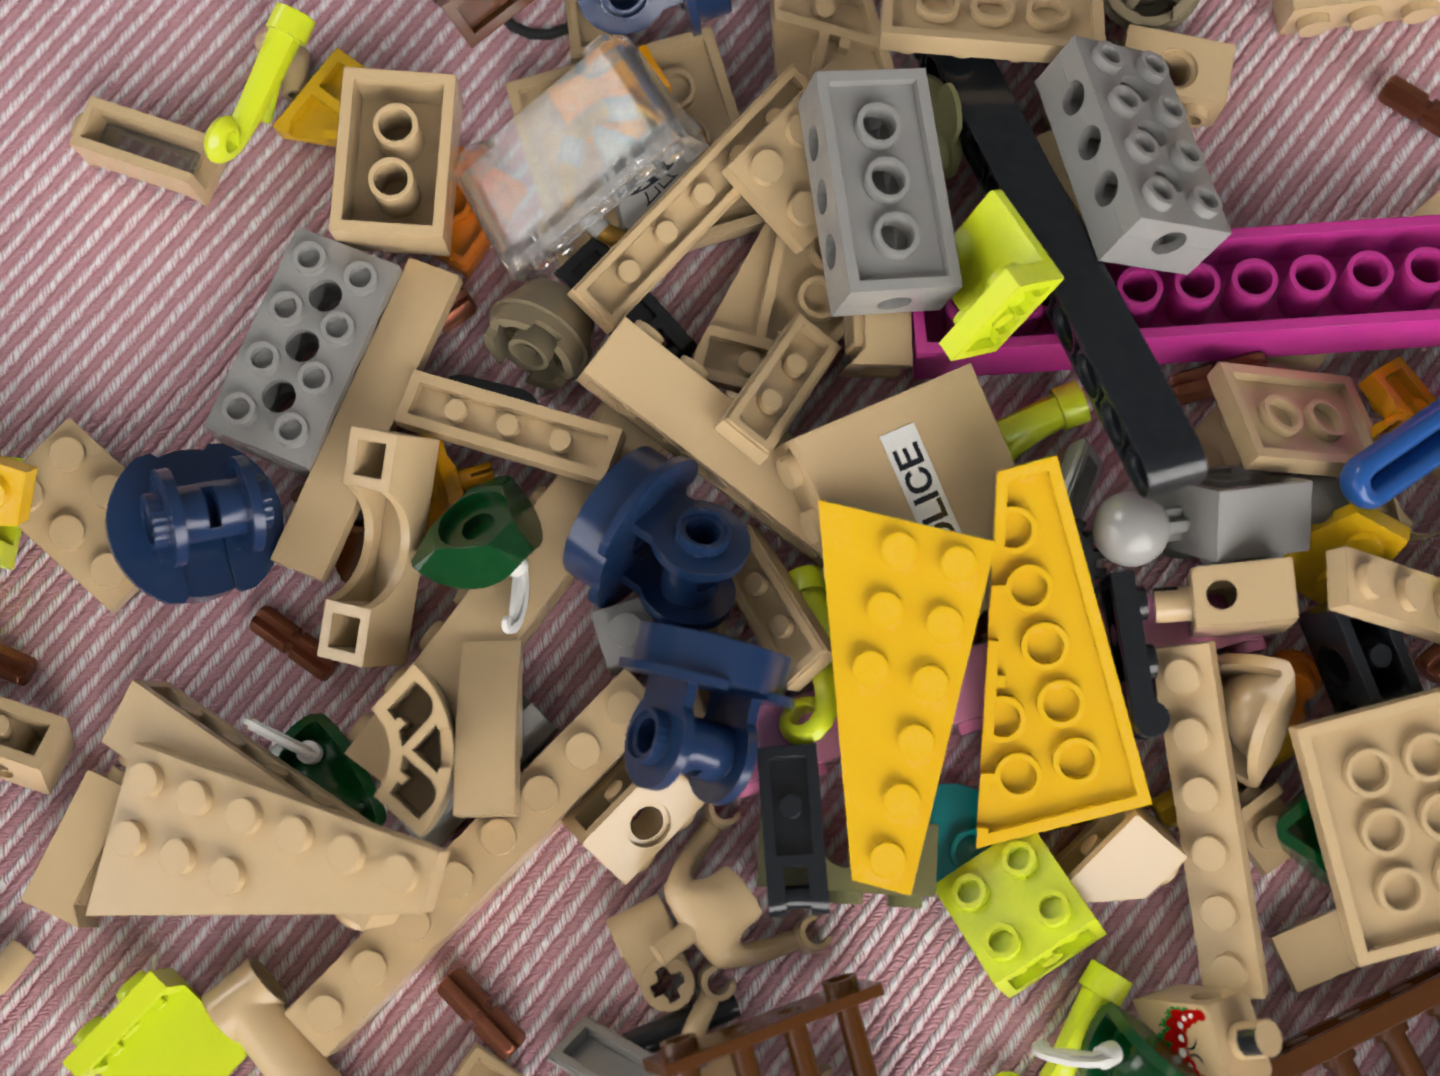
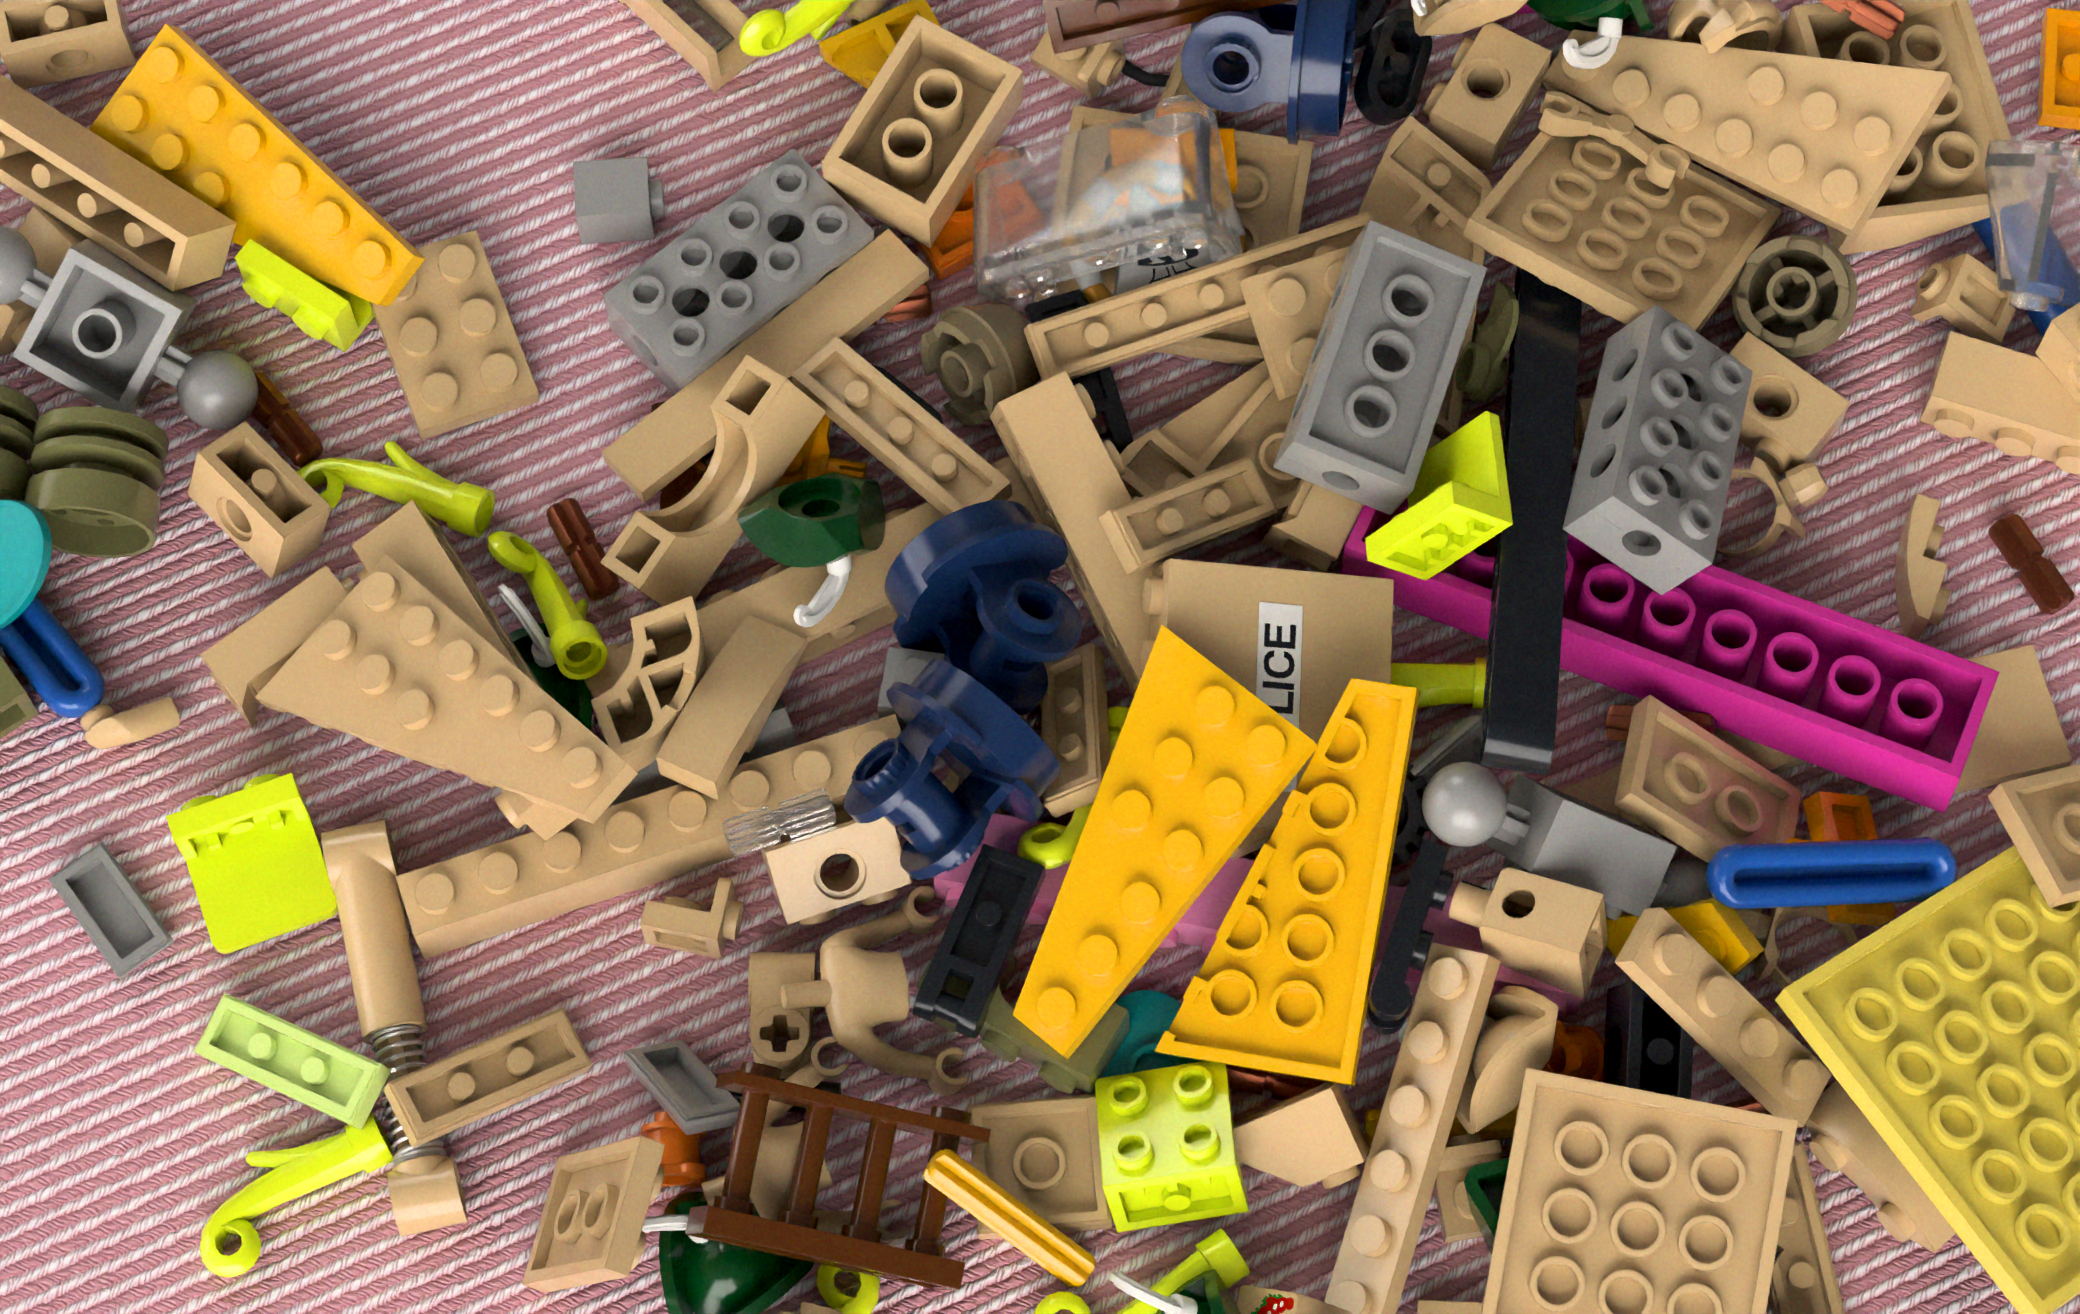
camera: 25 degrees right, 10 degrees down
dark blue piece [105,443,284,605] -> none
copper piece [437,967,527,1060] -> none
none -> neon yellow plant [296,441,495,538]
none -> neon yellow plant [487,531,608,680]
none -> light grey brick [573,156,665,245]
none -> tan bracket [640,877,744,959]
none -> clear piece [723,788,836,856]
none -> yellow axle [923,1149,1096,1287]
none -> tan tile [968,1094,1112,1240]
none -> tan bracket [1030,30,1126,99]
none -> tan piece [1715,457,1829,560]
none -> tan slope [1895,493,1951,641]

